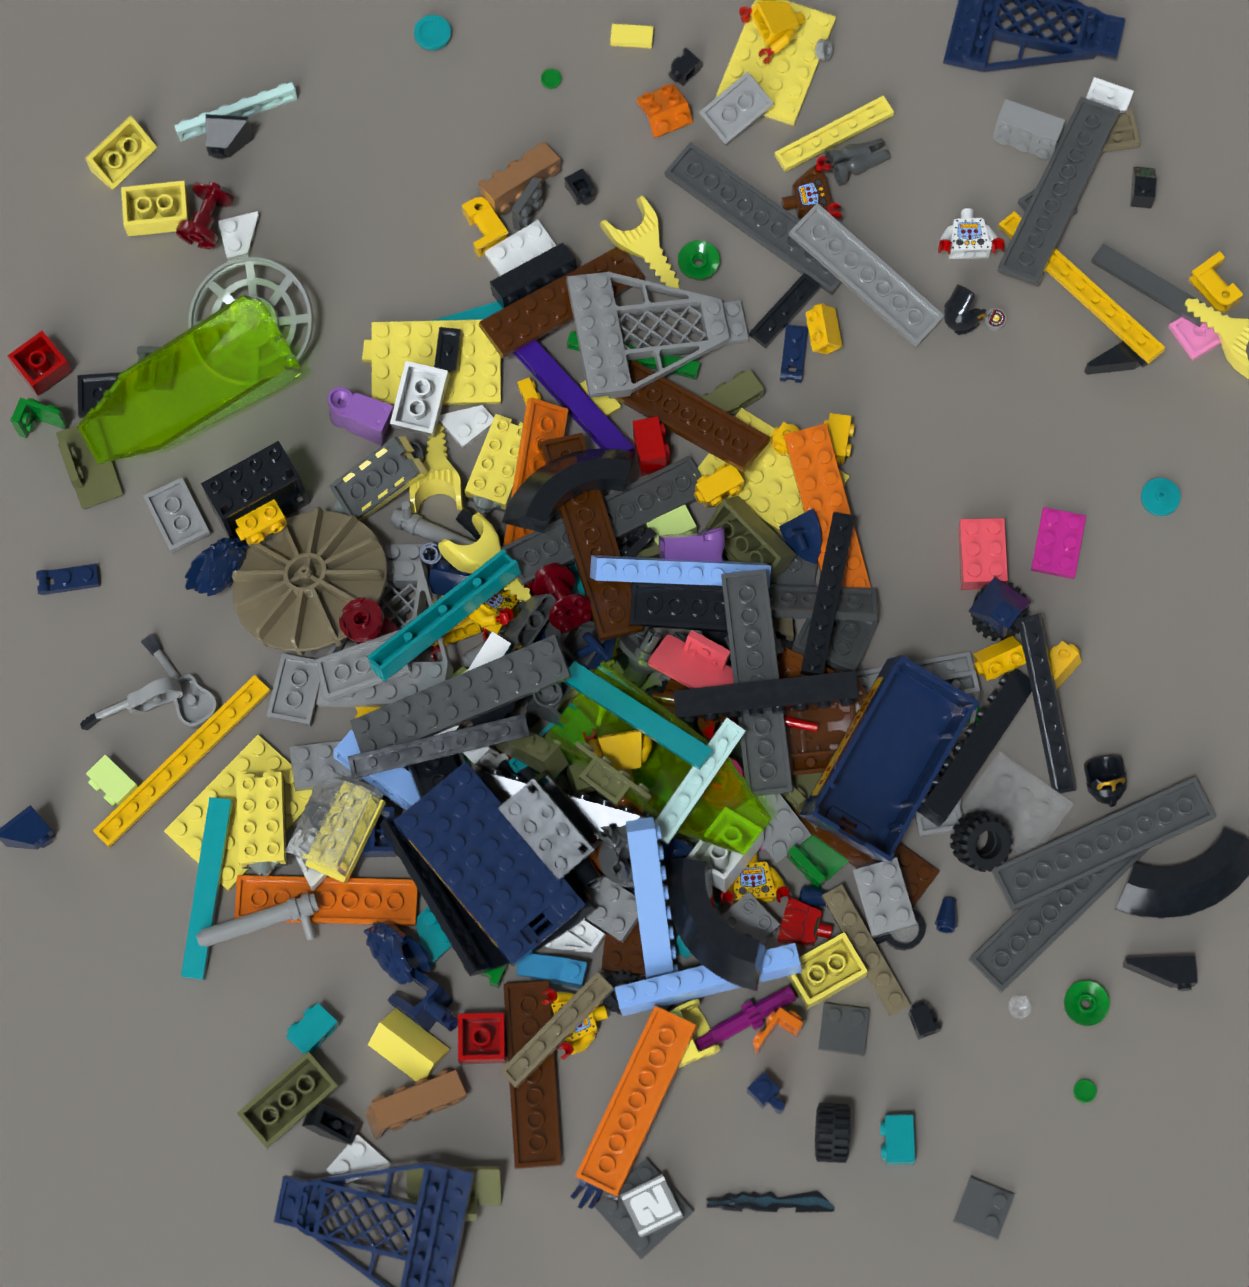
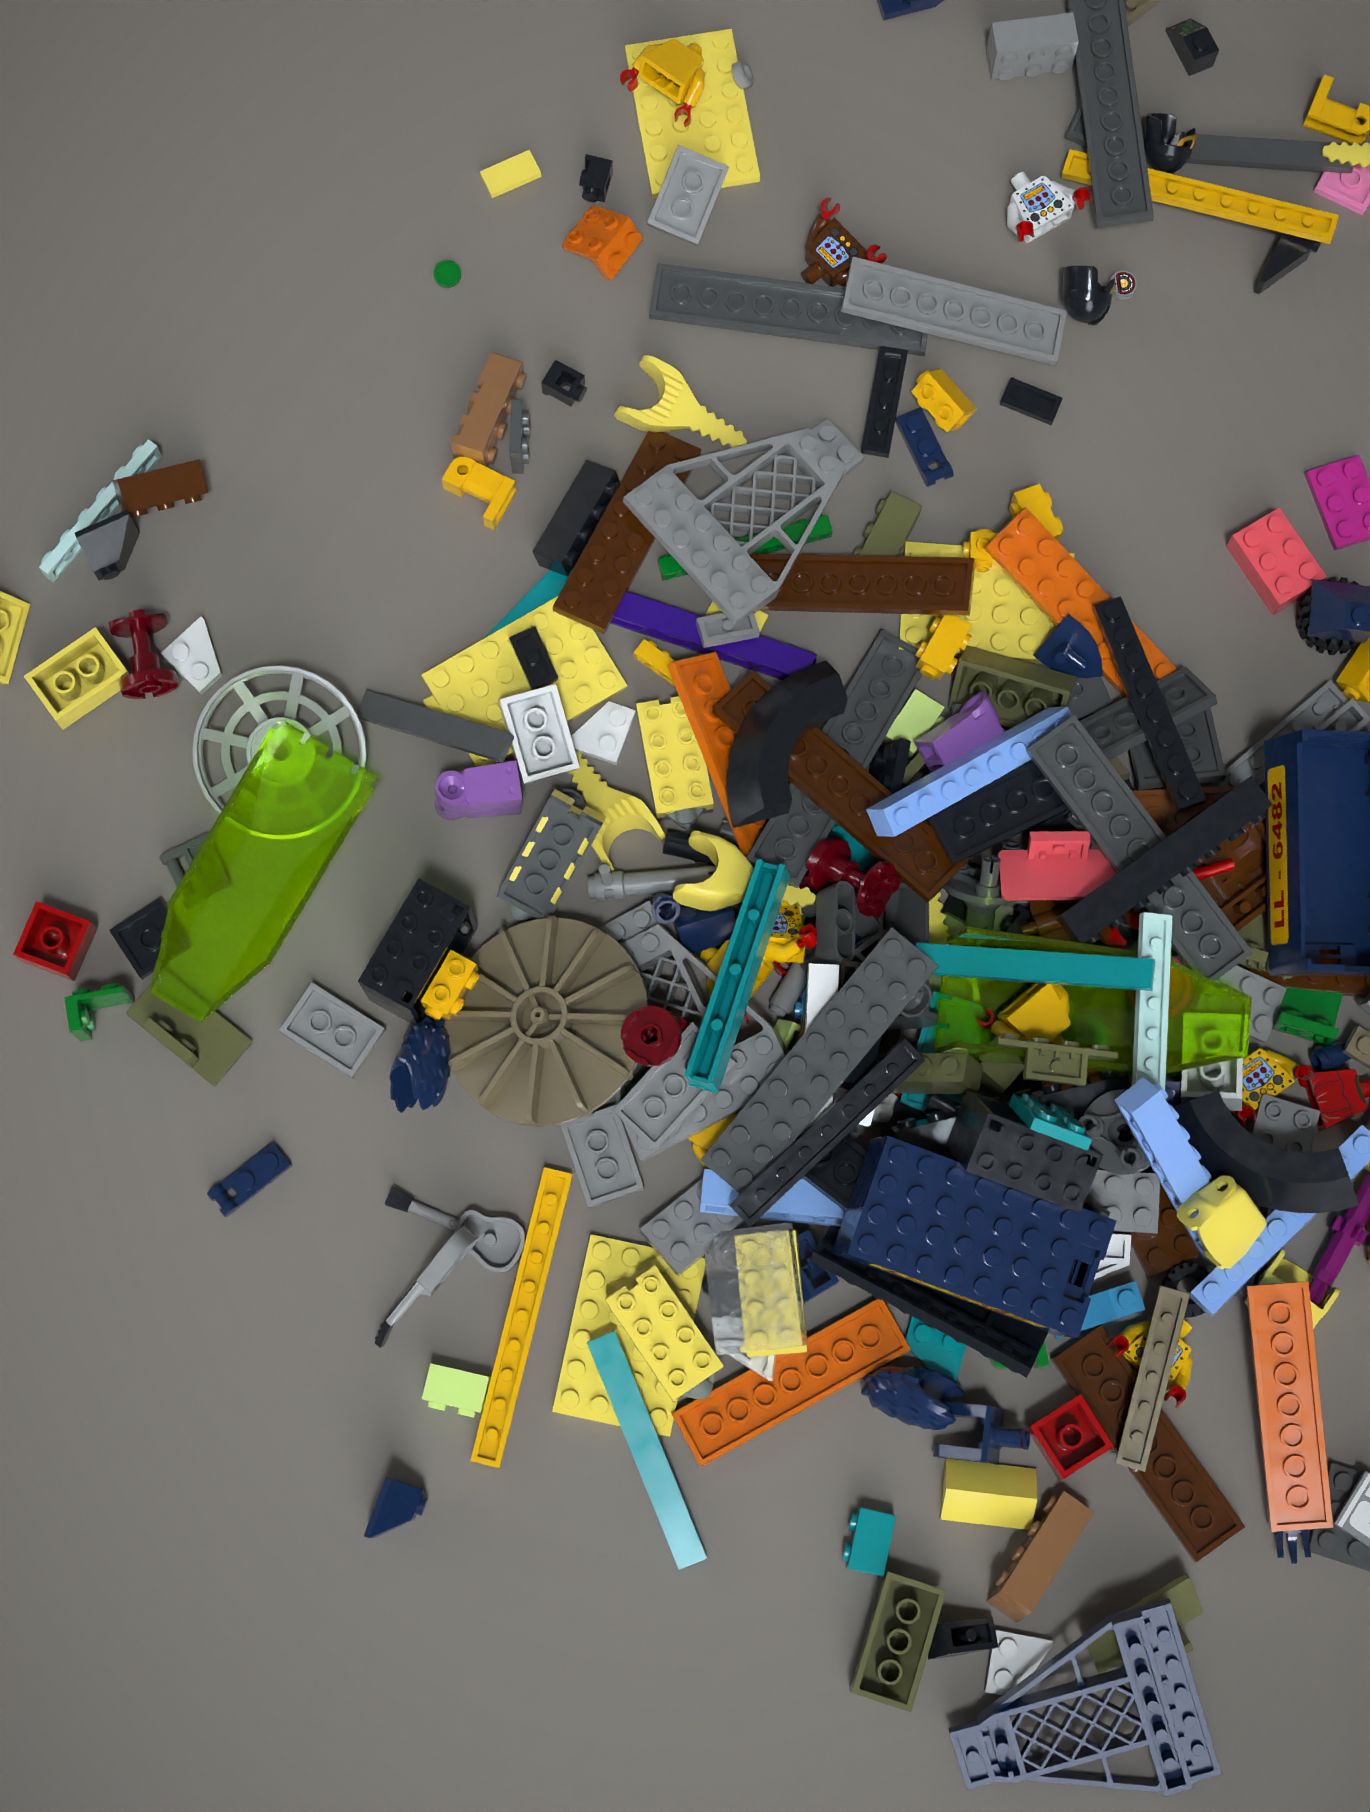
camera: 35 degrees left, 5 degrees up
light grey cylinder [196,893,319,947] -> none
teal piece [414,15,451,51] -> none
white plate [485,220,556,276] -> none
dark blue shield [577,631,616,670] -> none
red brick [632,416,670,476] -> none
green dish [678,240,720,280] -> none
light yellow plate [775,96,894,172] -> none
dark grey piece [825,138,890,186] -> none
none -> reddish brown brick [112,459,208,518]
none -> dark grey tile [357,690,514,763]
none -> light grey plate [696,612,760,648]
none -> black tile [1000,377,1063,426]
none -> teal plate [1009,1093,1092,1151]
none -> black helmet [1143,113,1198,174]
none -> light yellow piece [1176,1175,1267,1269]

